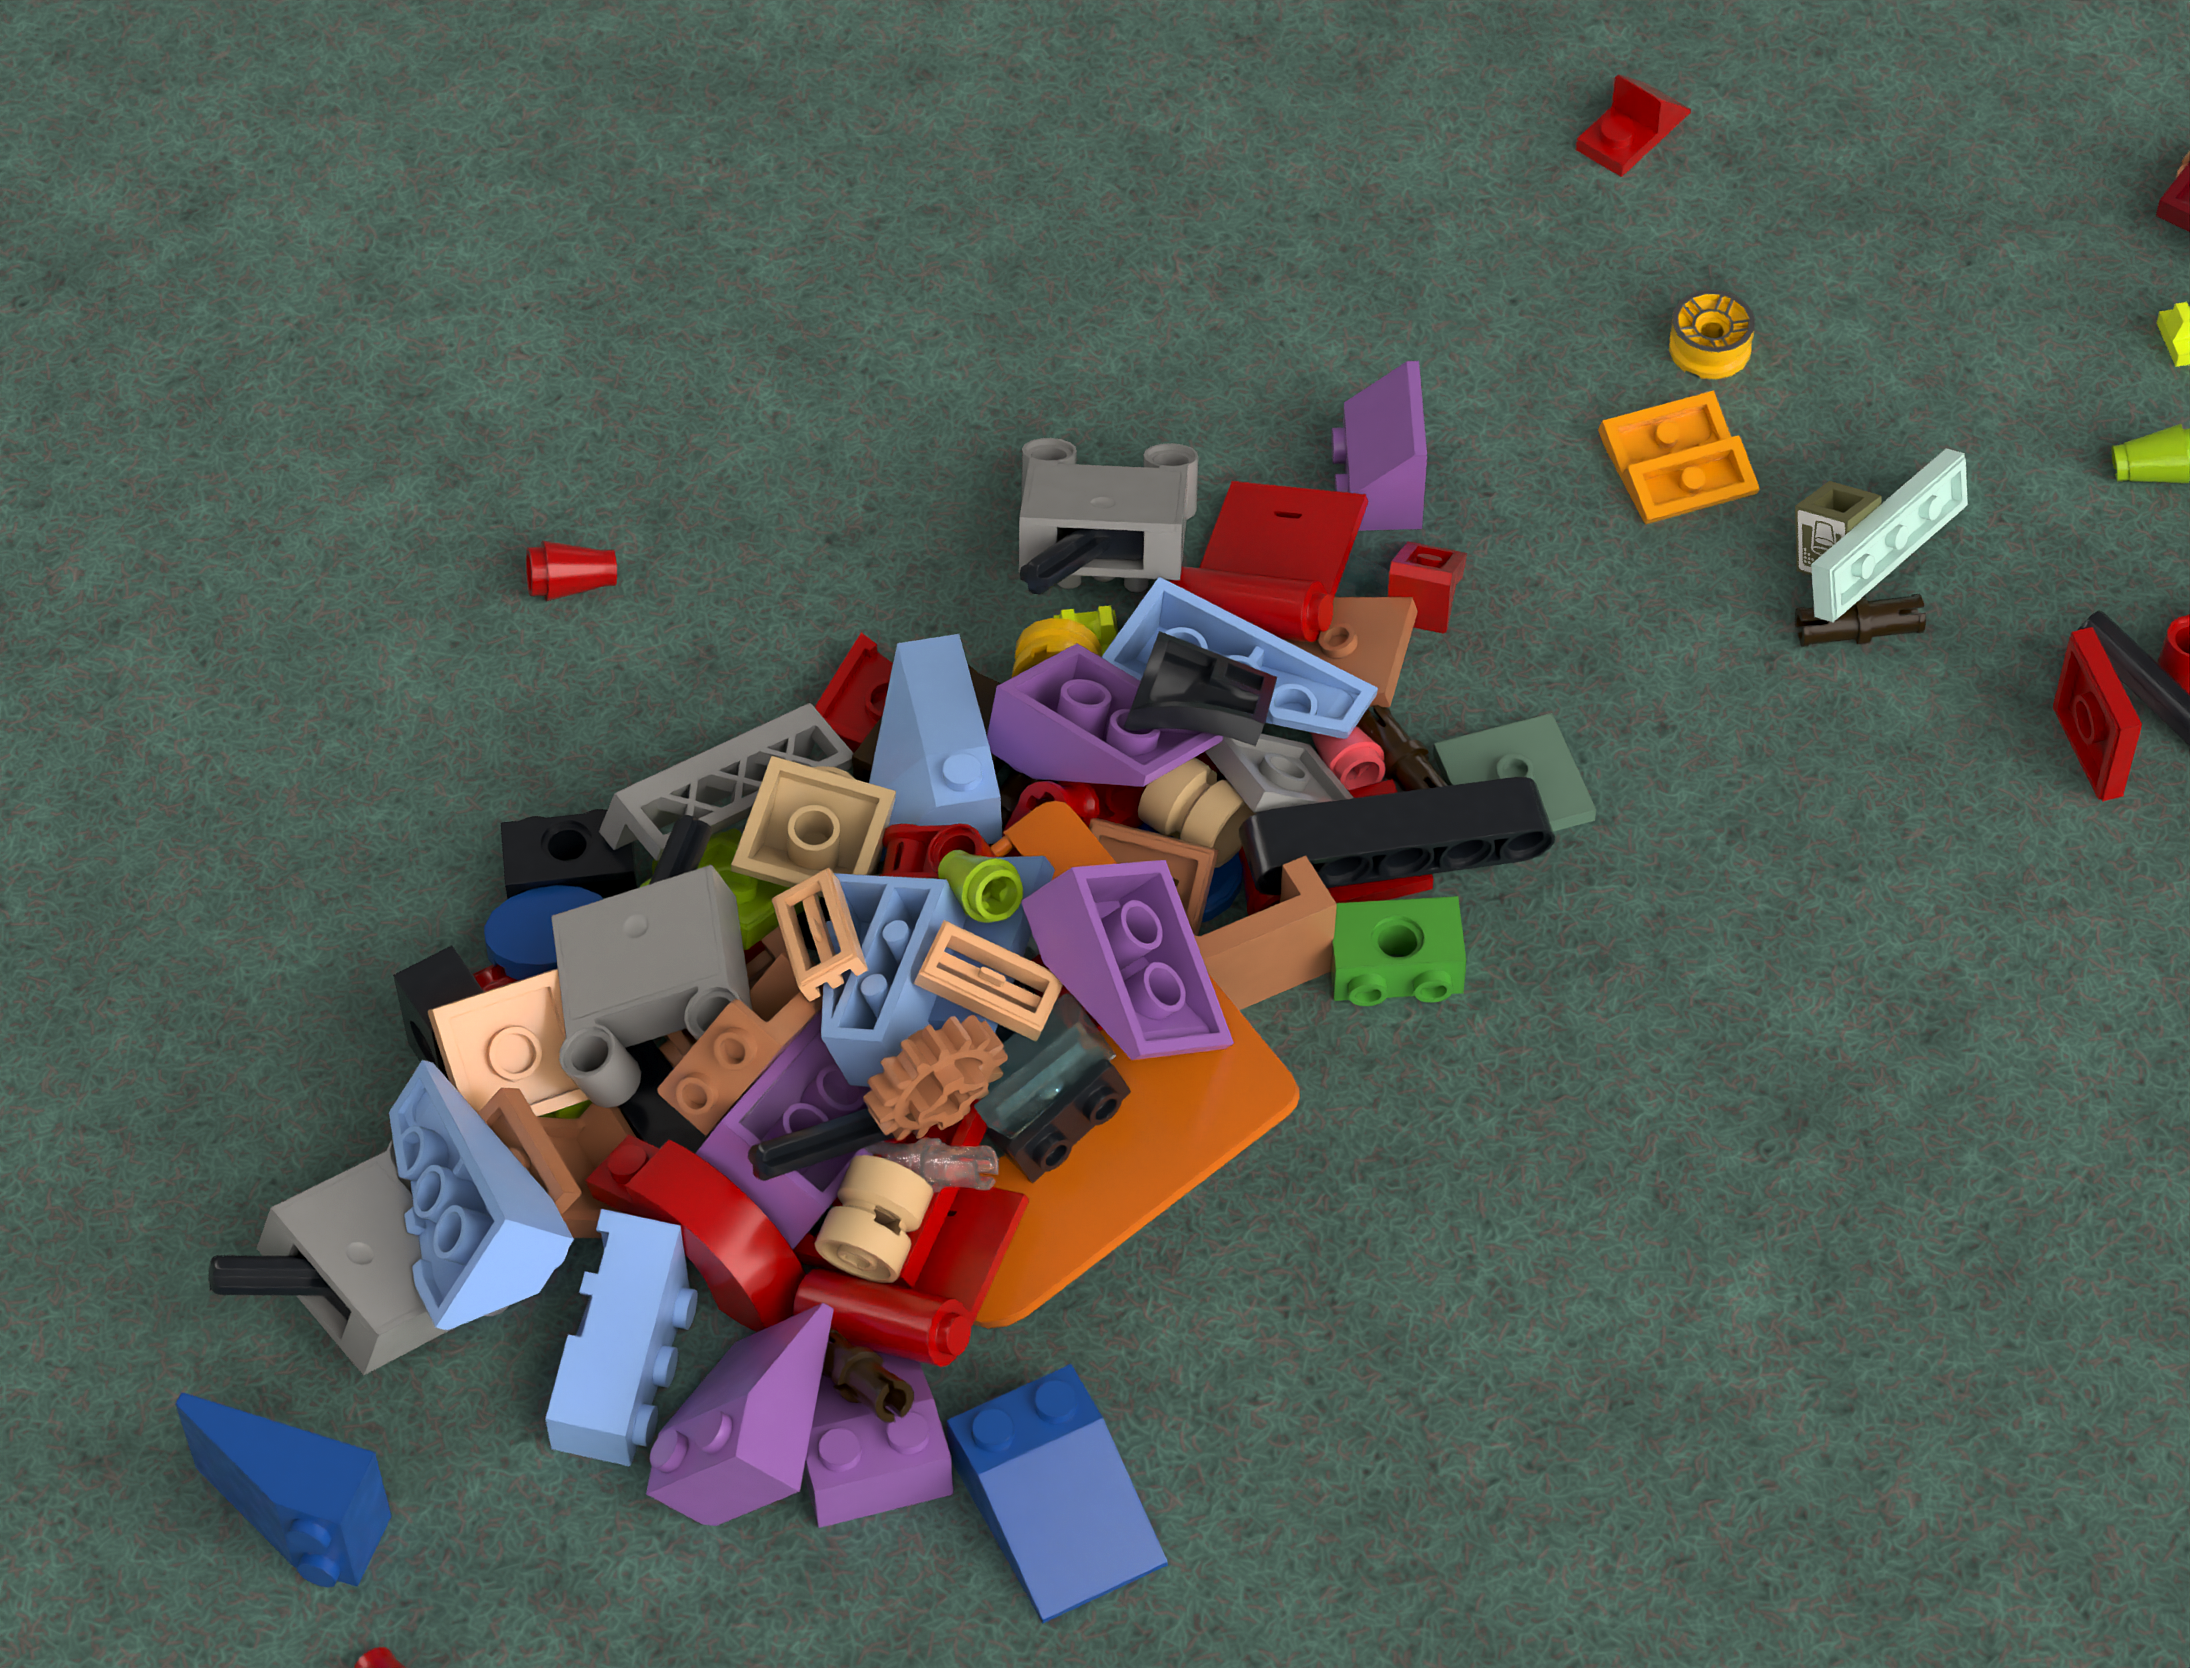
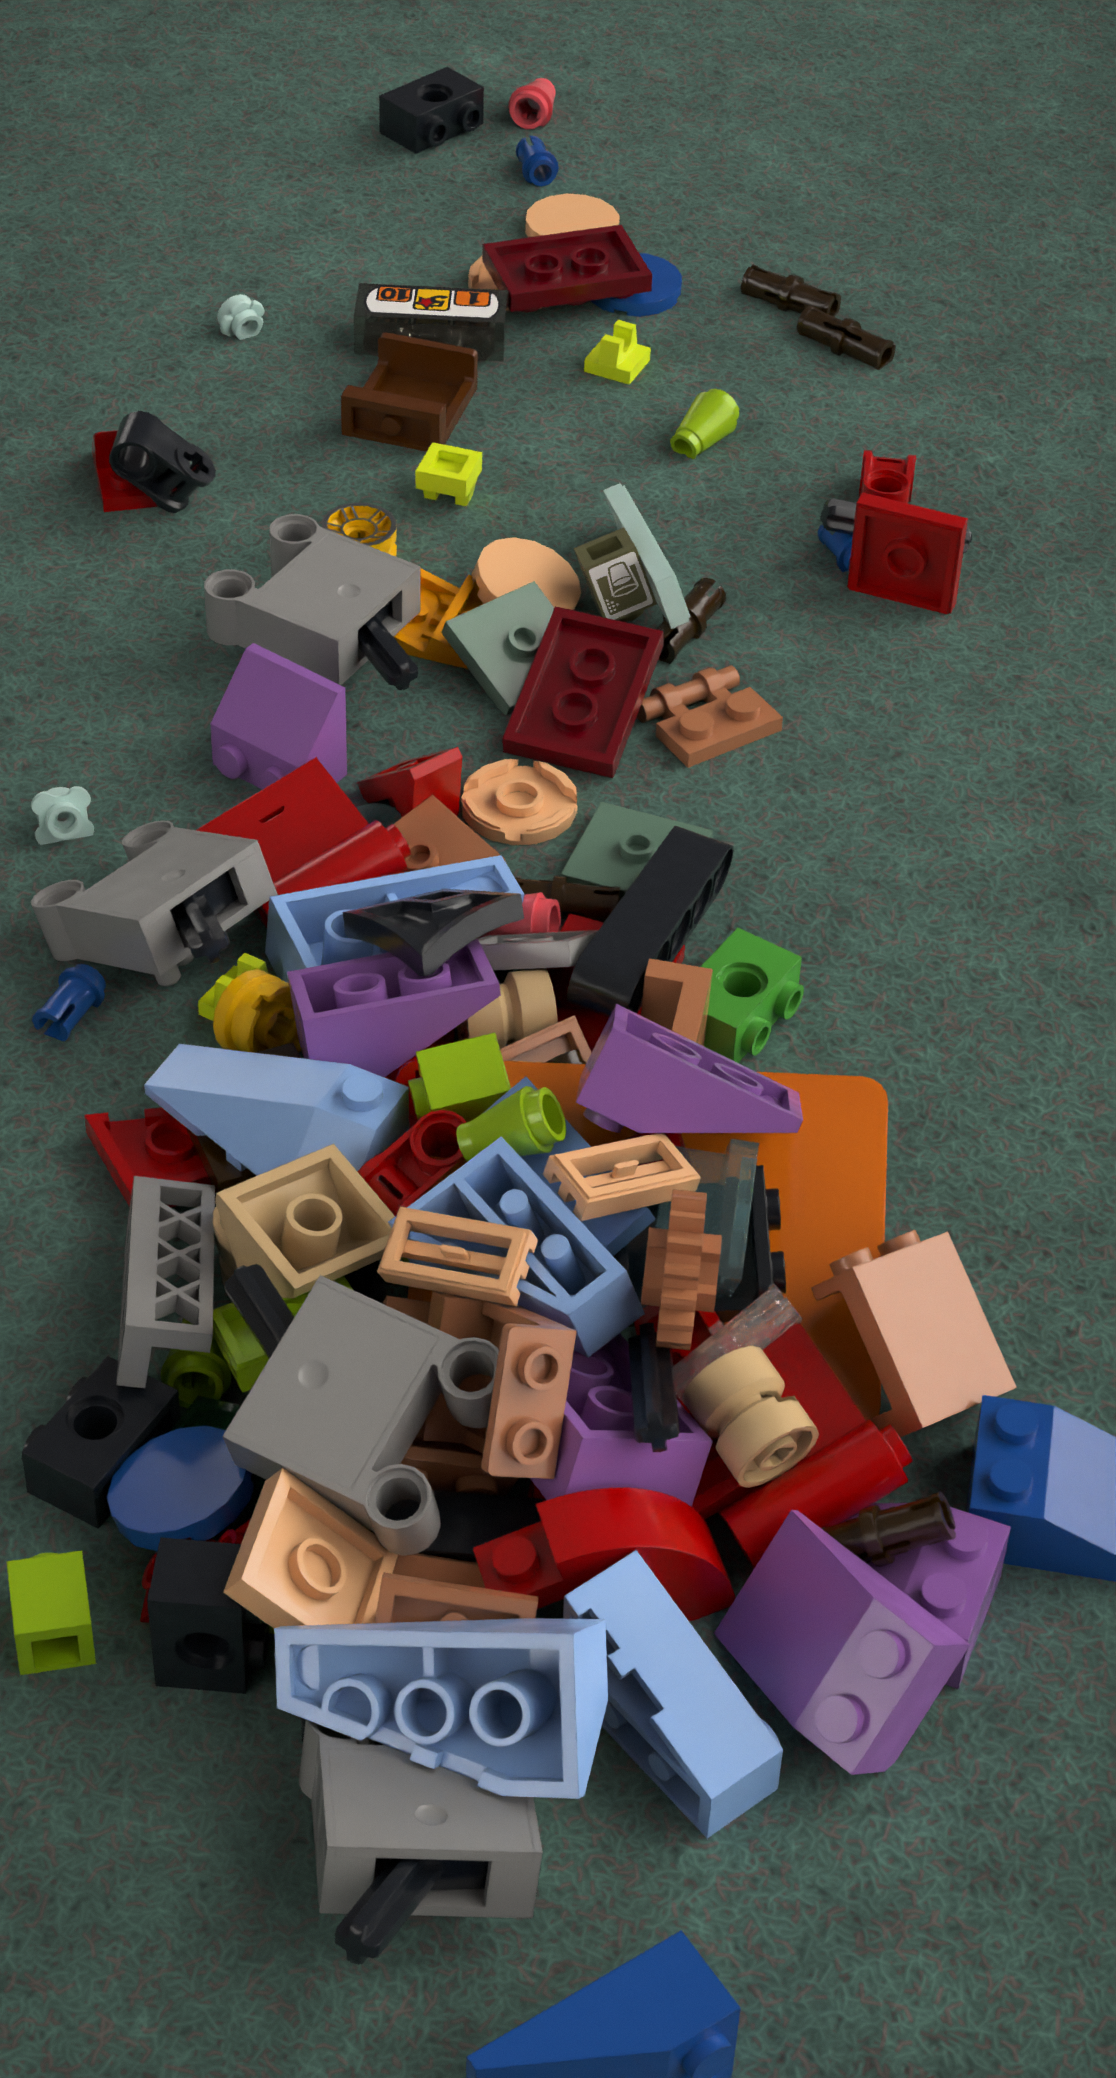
camera: 55 degrees left, 10 degrees down
none -> lime brick [6,1550,96,1675]
none -> light aqua plate [31,786,94,845]
none -> blue pin [32,964,106,1042]
none -> black piece [109,411,216,513]
none -> light grey piece [204,514,420,690]
none -> light aqua plate [217,295,264,340]
none -> reddish brown panel [341,332,478,452]
none -> clear smoke brick [354,283,508,362]
none -> lime brick [408,1032,511,1122]
none -> neon yellow tile [415,442,482,506]
none -> sand green plate [441,581,554,715]
none -> light nougat tile [461,759,578,845]
none -> light nougat tile [472,537,581,610]
none -> dark red plate [502,606,664,778]
none -> nougat plate [637,665,783,768]
none -> panel [811,1230,1017,1438]

